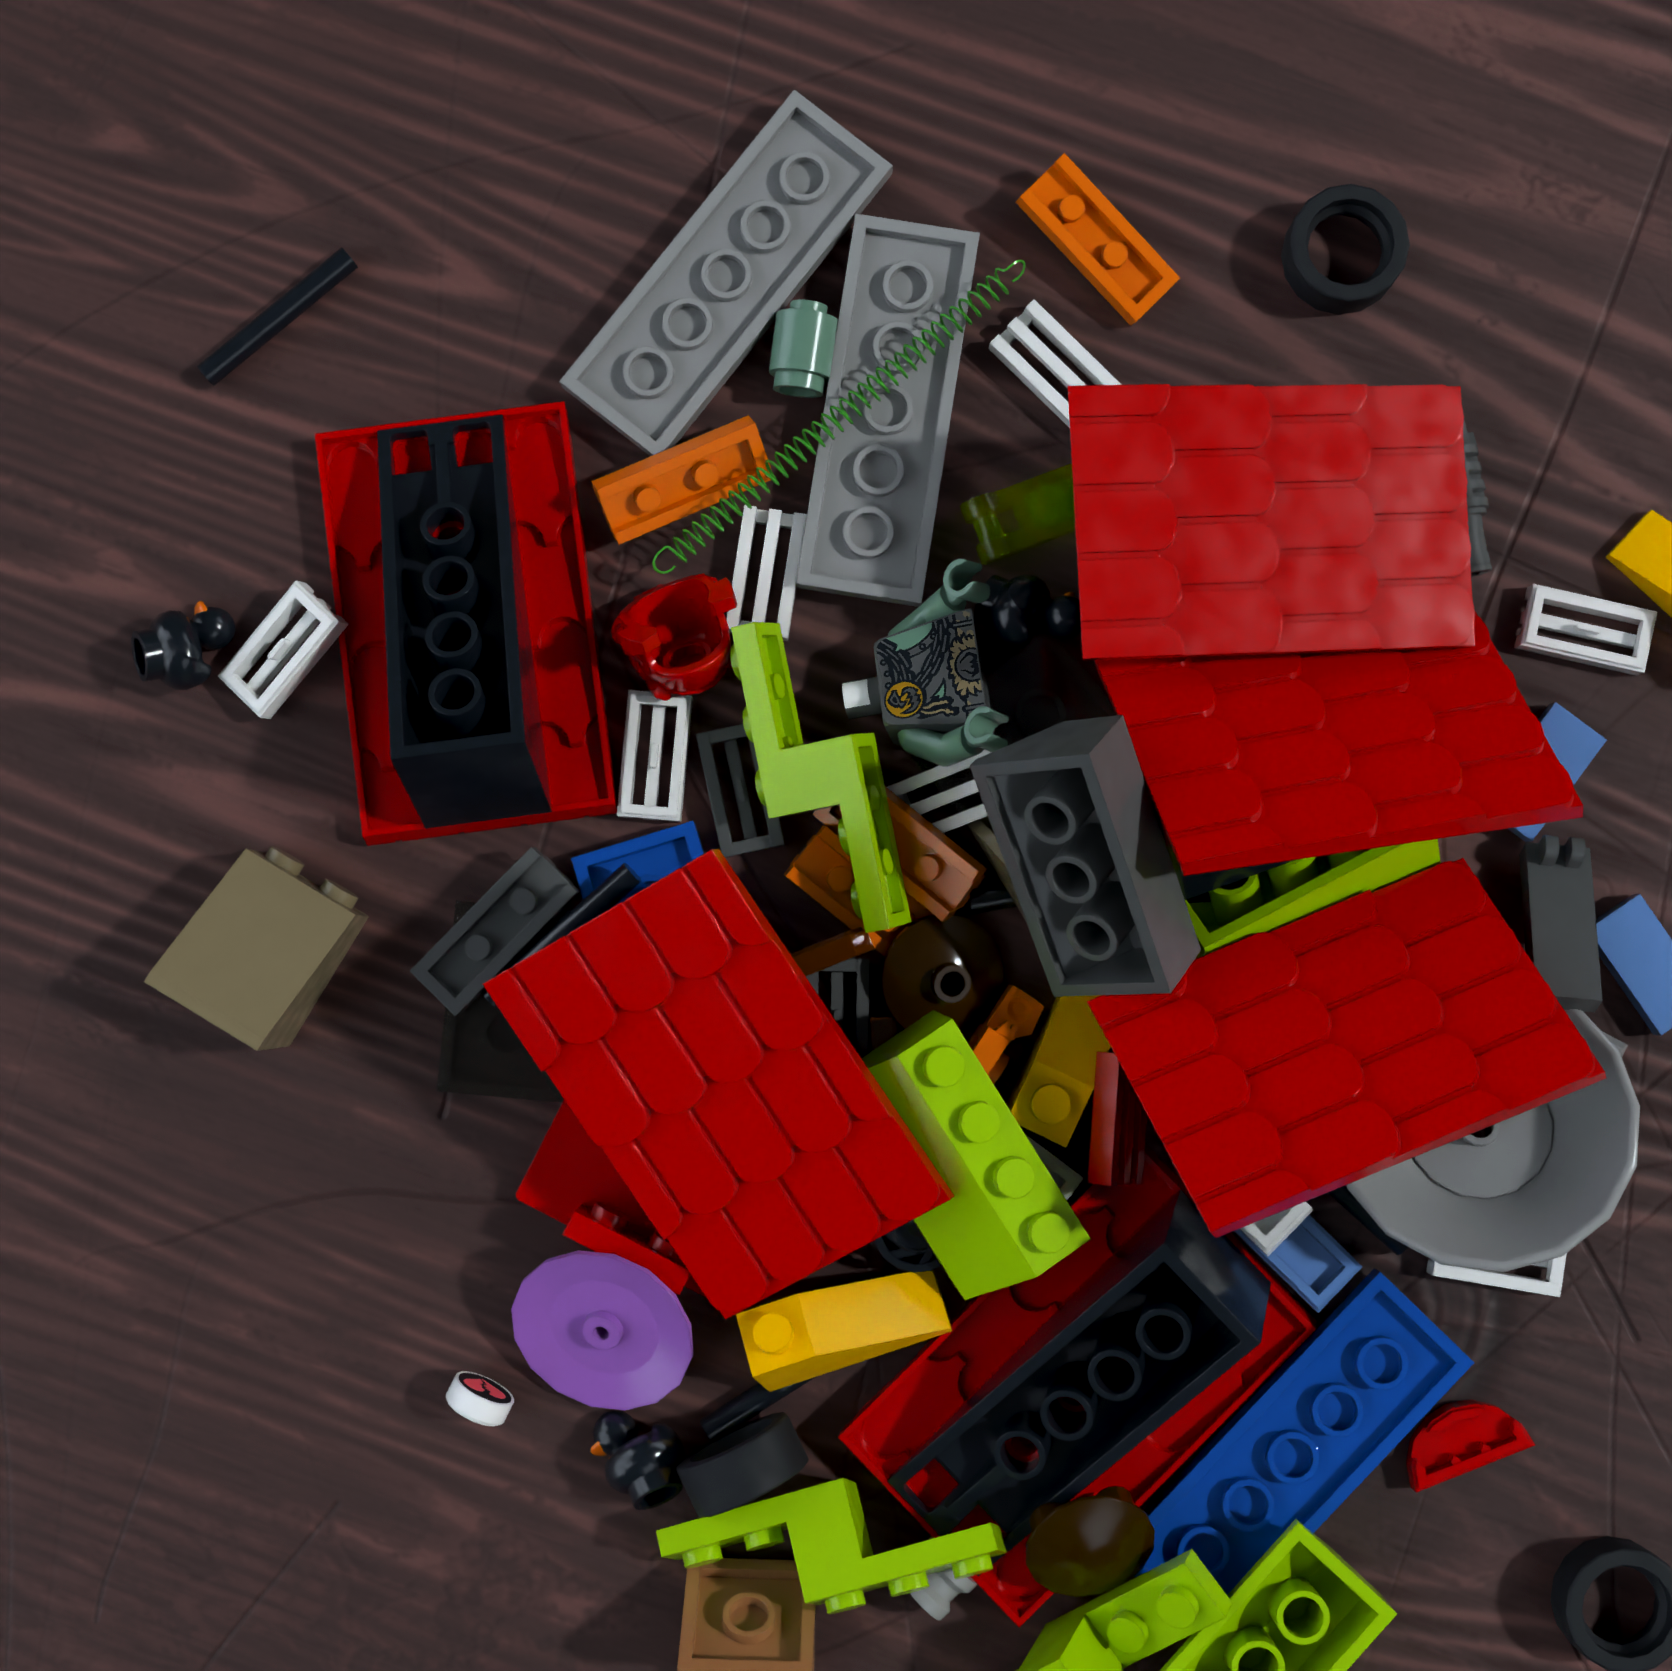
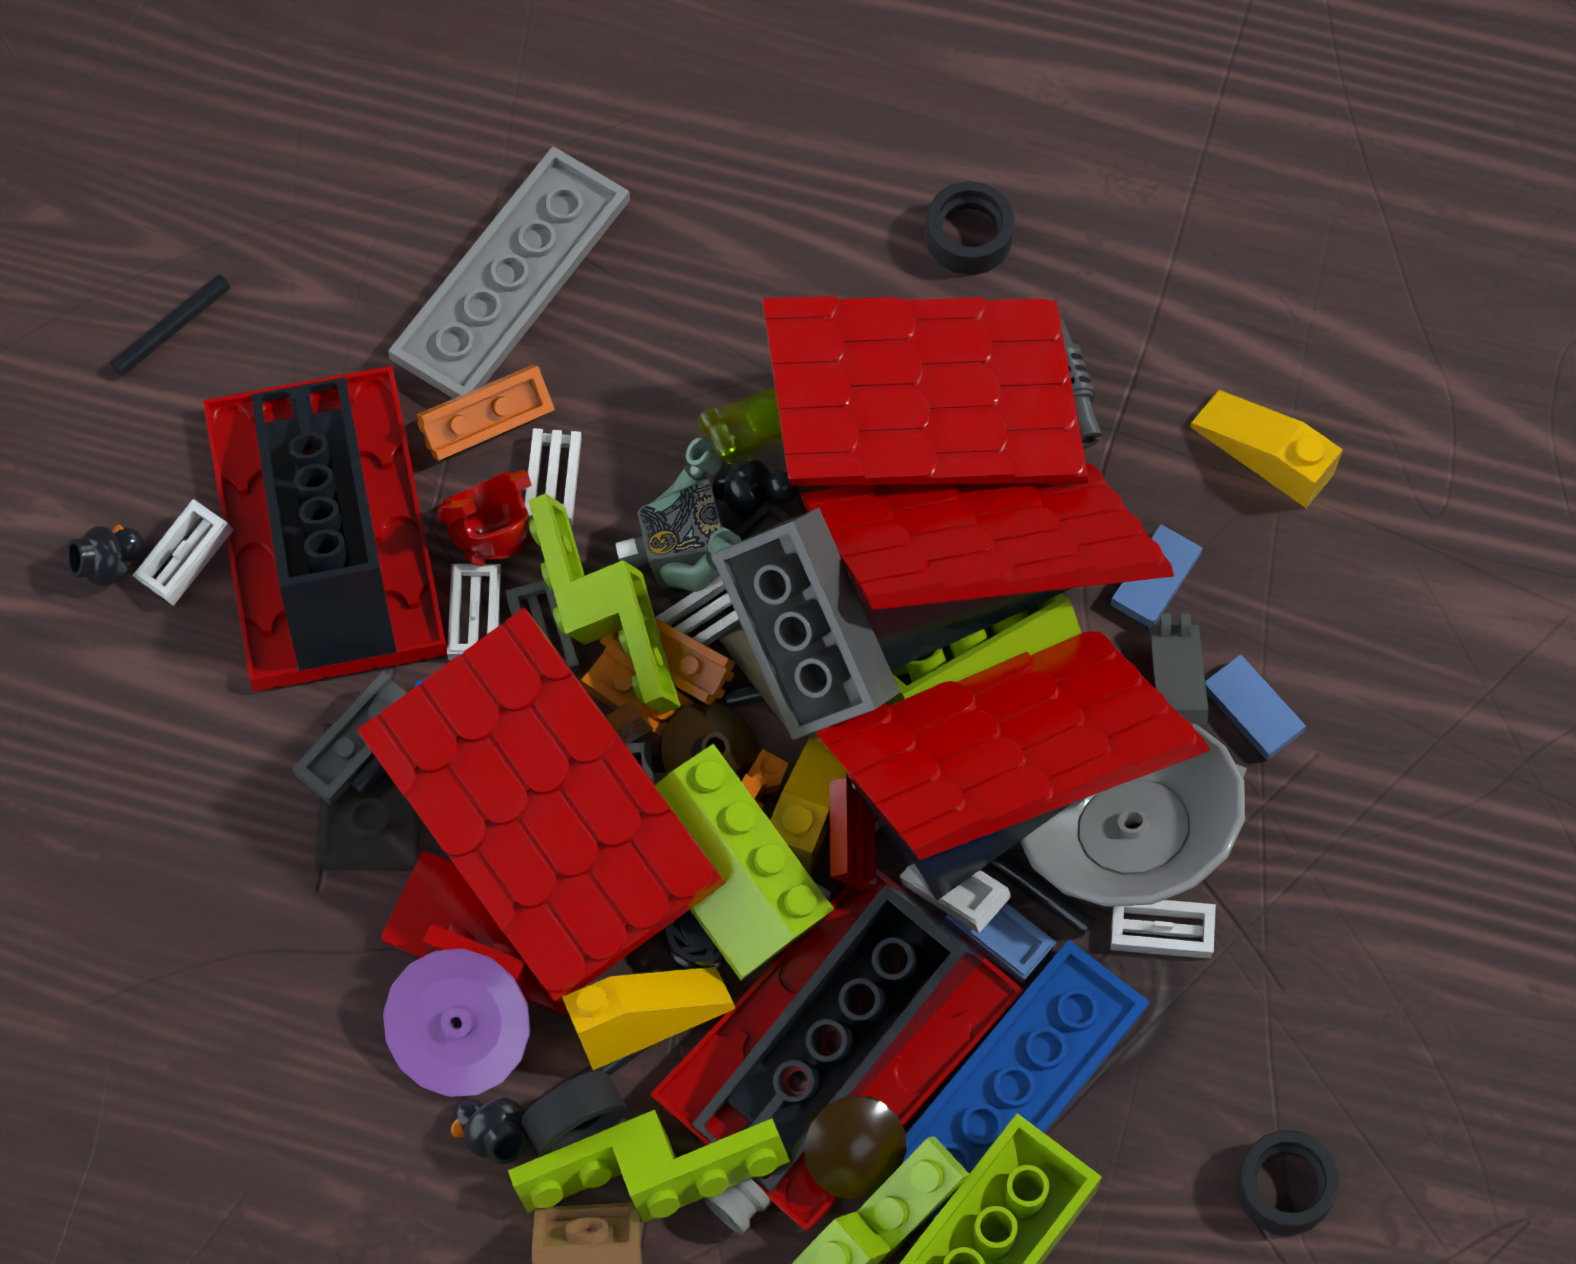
camera: 10 degrees left, 20 degrees down
dark tan slope [144,846,369,1051] -> none
white tile [446,1371,514,1426] -> none
bright green piece [652,259,1026,574] -> none
sand green brick [769,299,838,398] -> none
light grey plate [796,214,980,607] -> none
white tile [988,299,1122,428] -> none
orange hinge [1015,153,1180,326] -> none
red tile [1406,1399,1535,1493] -> none
white tile [1514,584,1657,676] -> none

